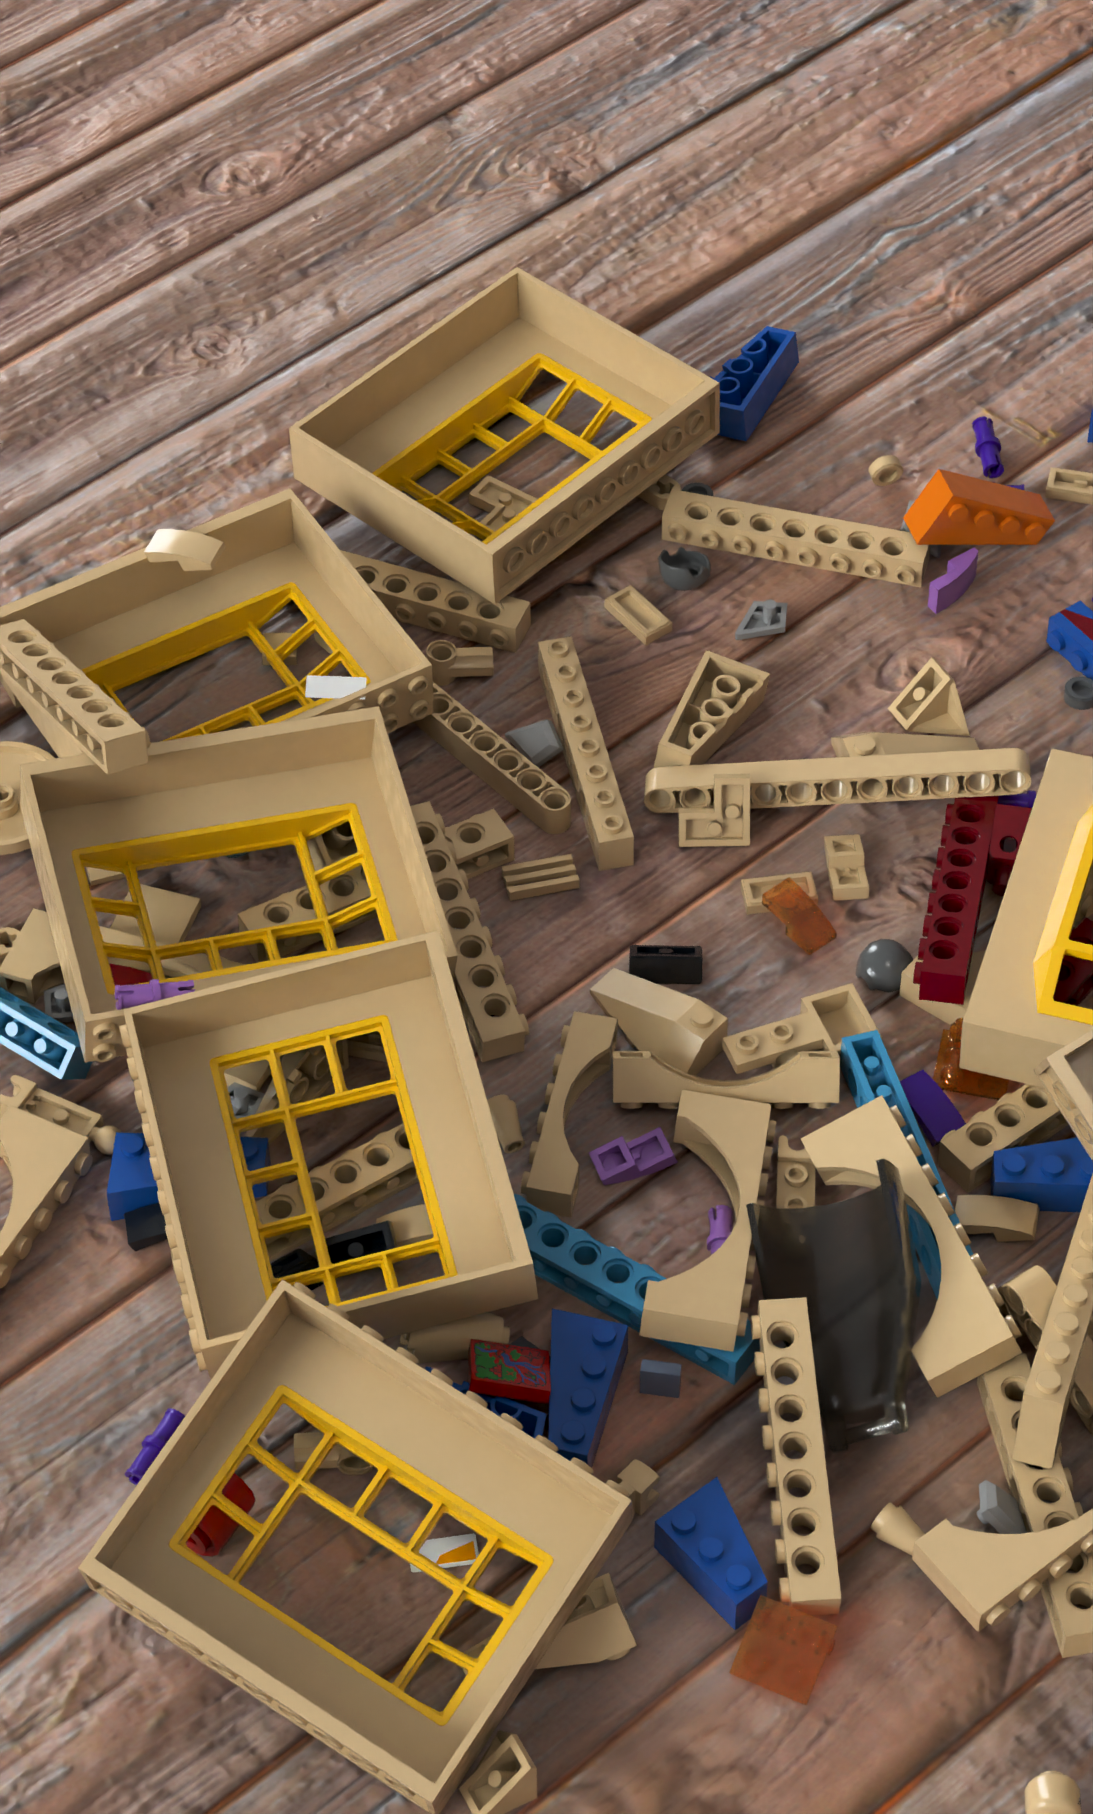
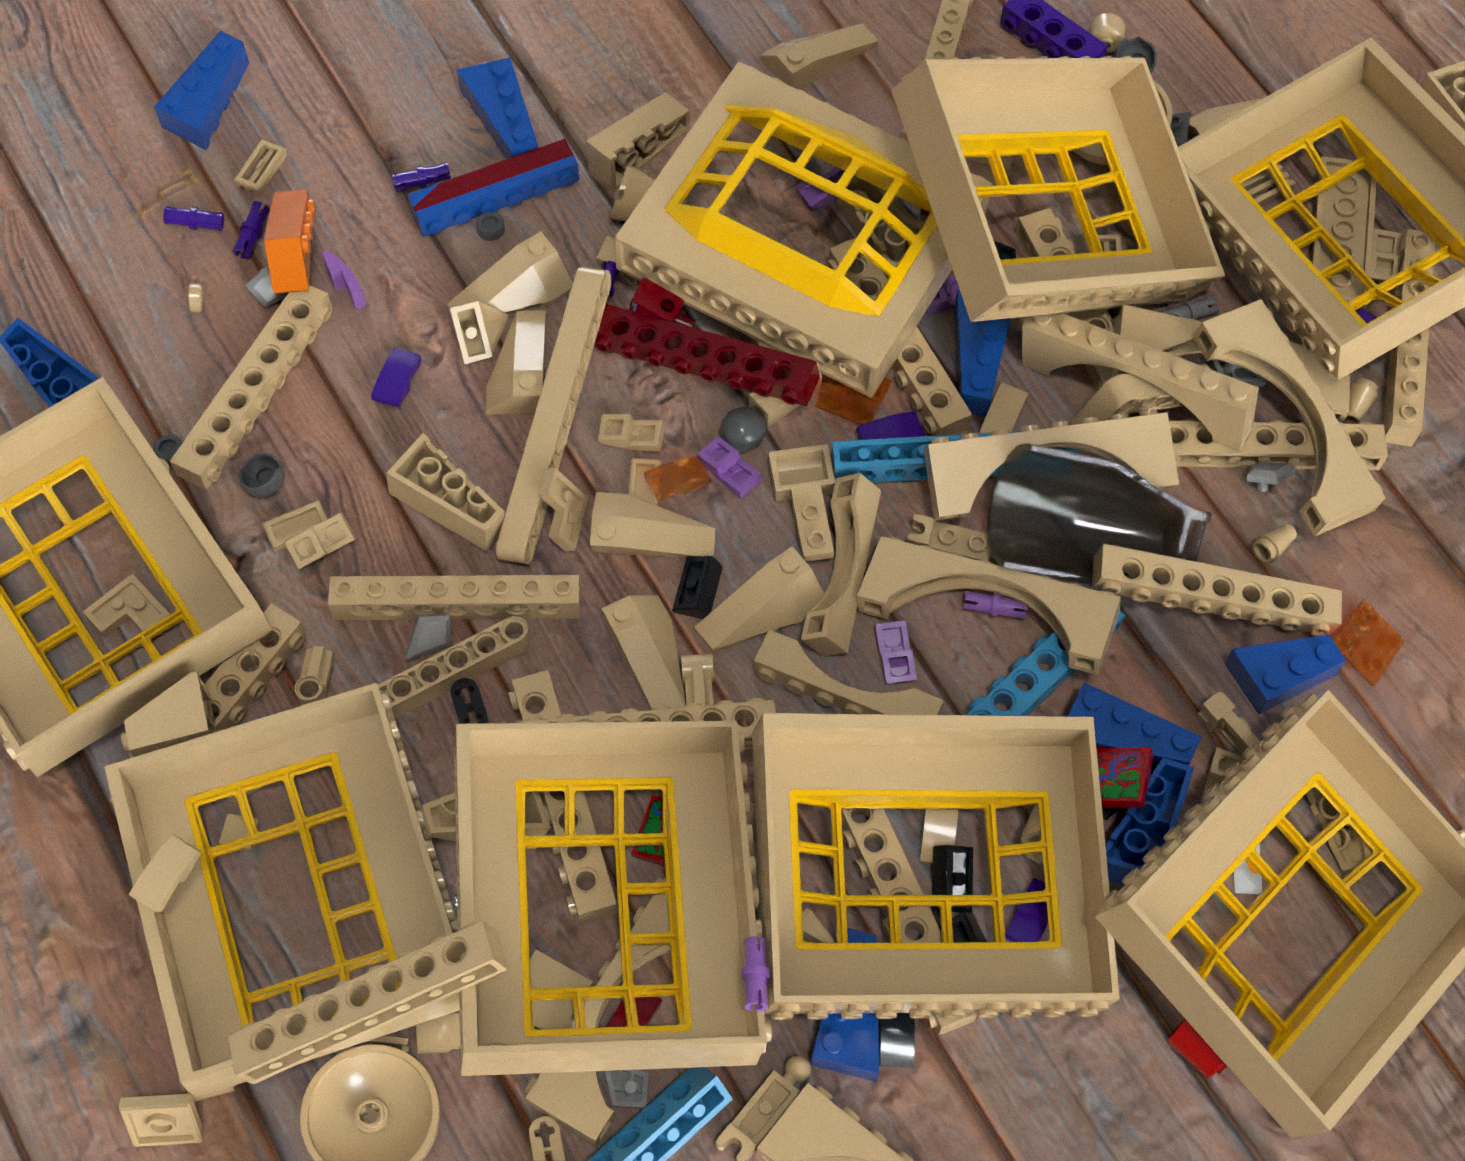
camera: 80 degrees left, 15 degrees up
dark purple pin [125,1408,185,1485] -> none
white sticker [305,675,367,700] -> none
tan tile [502,854,580,901] -> none
sand blue tile [640,1359,682,1398] -> none
light grey piece [735,599,787,640] -> none
none -> tan slope [121,671,217,758]
none -> tan slope [284,512,357,569]
none -> dark purple slope [371,348,421,407]
none -> tan wedge [447,231,573,313]
none -> black beam [450,678,489,724]
none -> tan wedge [590,492,715,558]
none -> tan wedge [601,595,686,710]
none -> tan piece [681,654,714,706]
none -> medium lavender slope [697,436,762,499]

